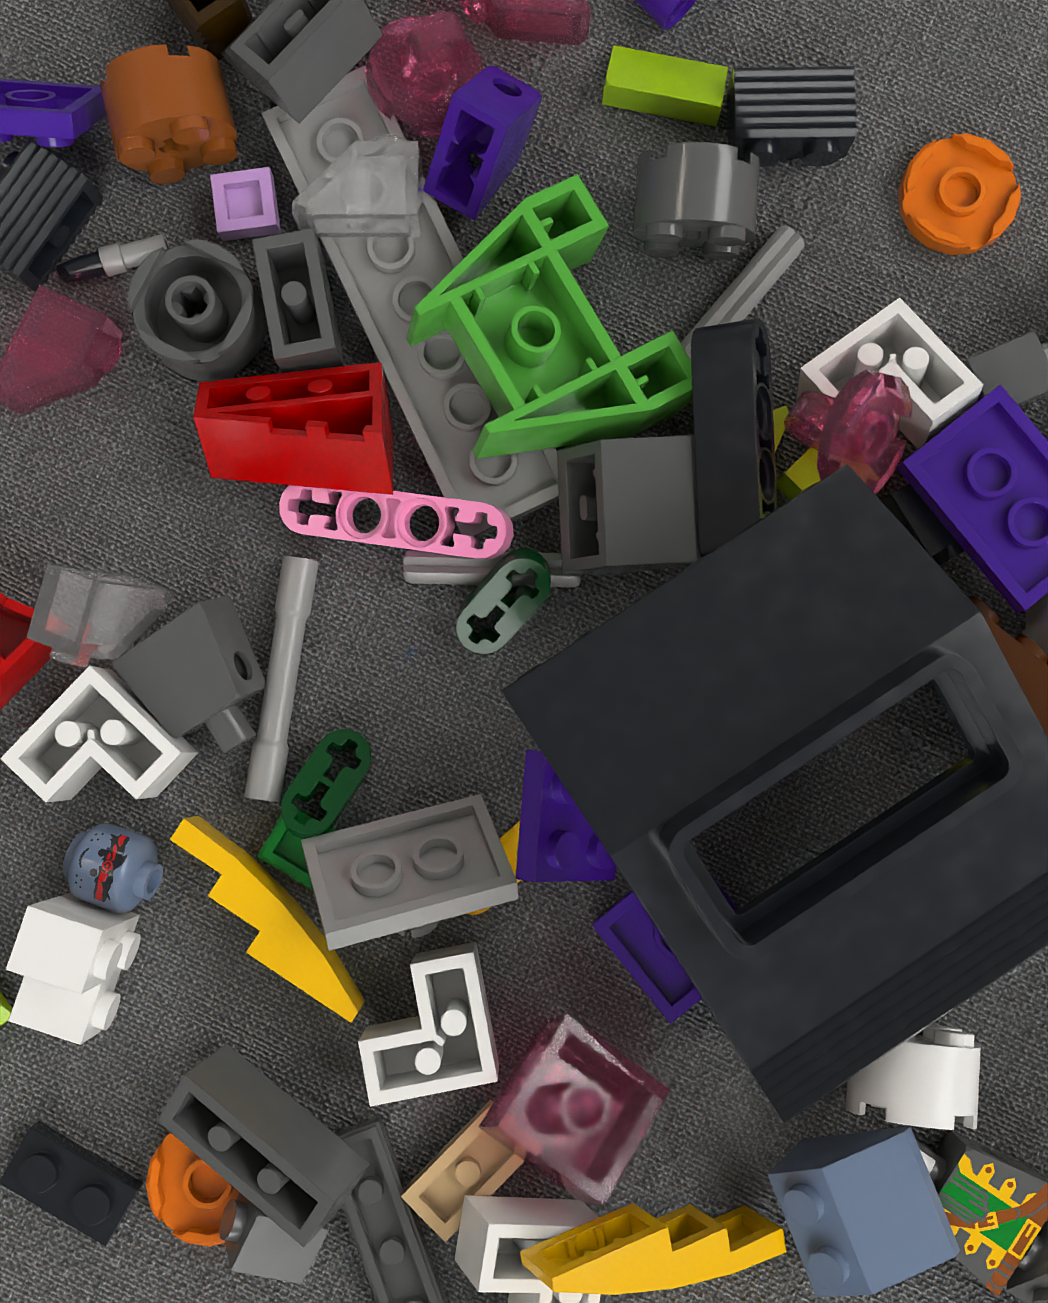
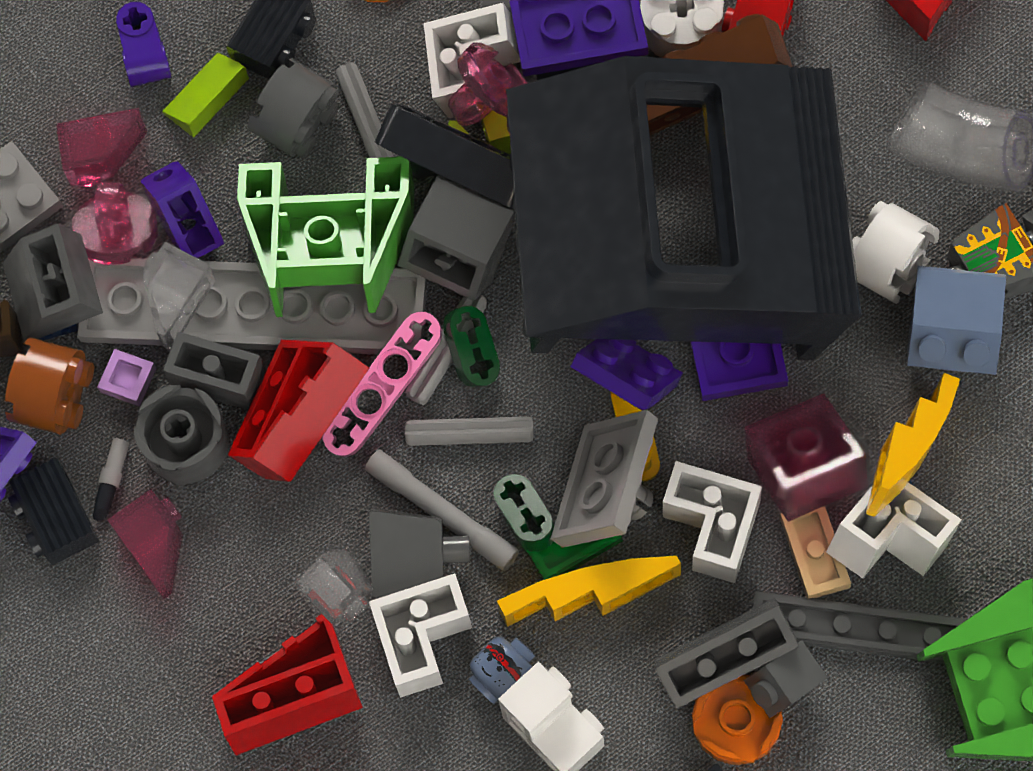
camera: 55 degrees left, 15 degrees down
none -> light grey axle [405,416,534,446]

